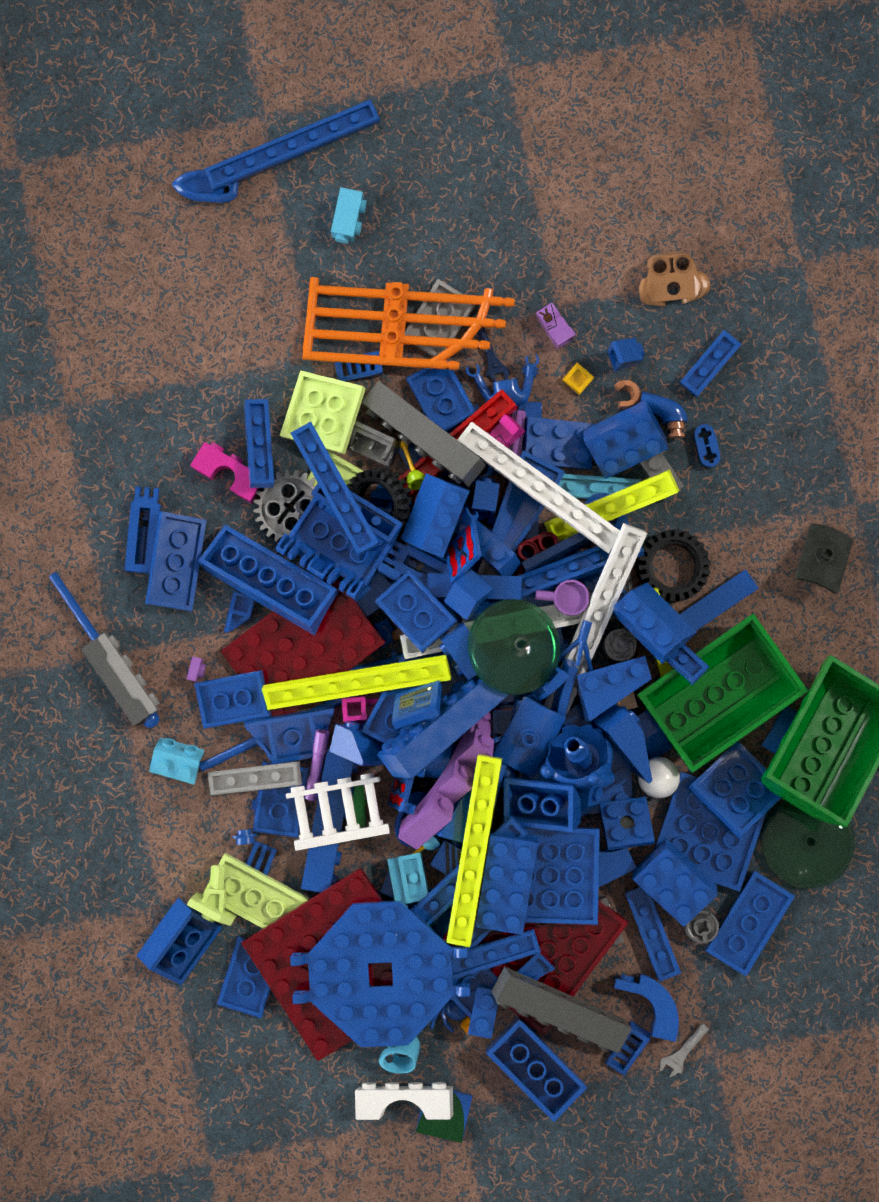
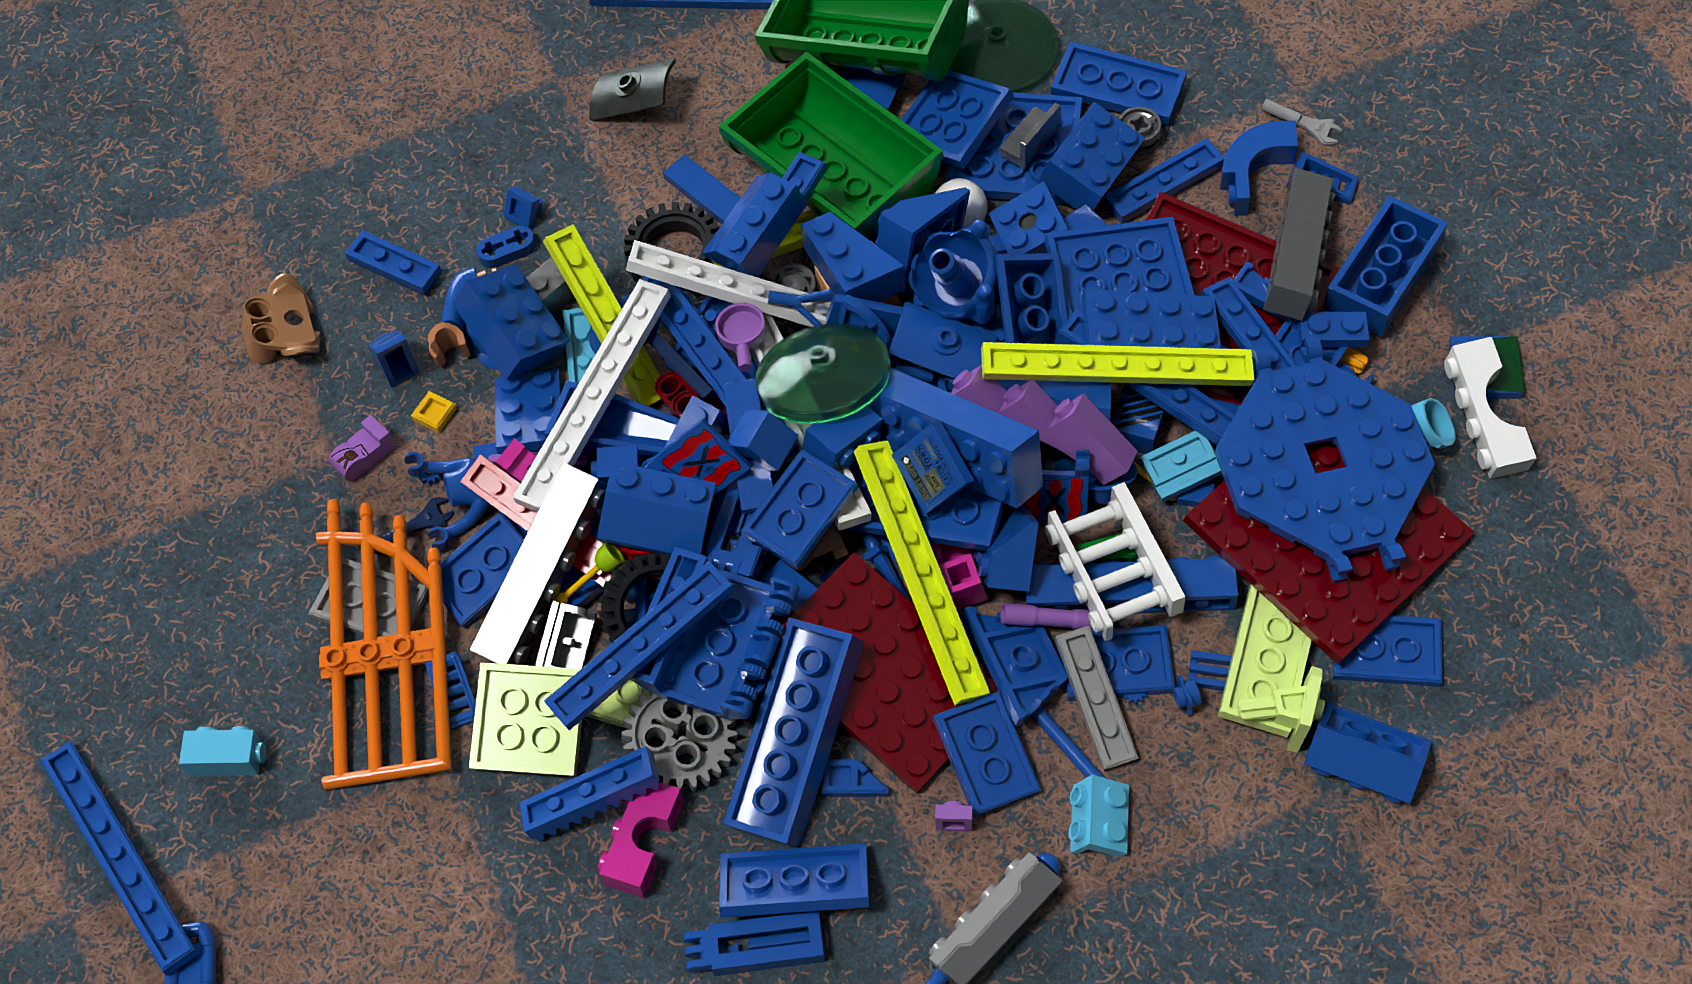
camera: 90 degrees left, 25 degrees down
none -> blue tile [503,186,543,228]
none -> flat silver panel [999,103,1061,169]

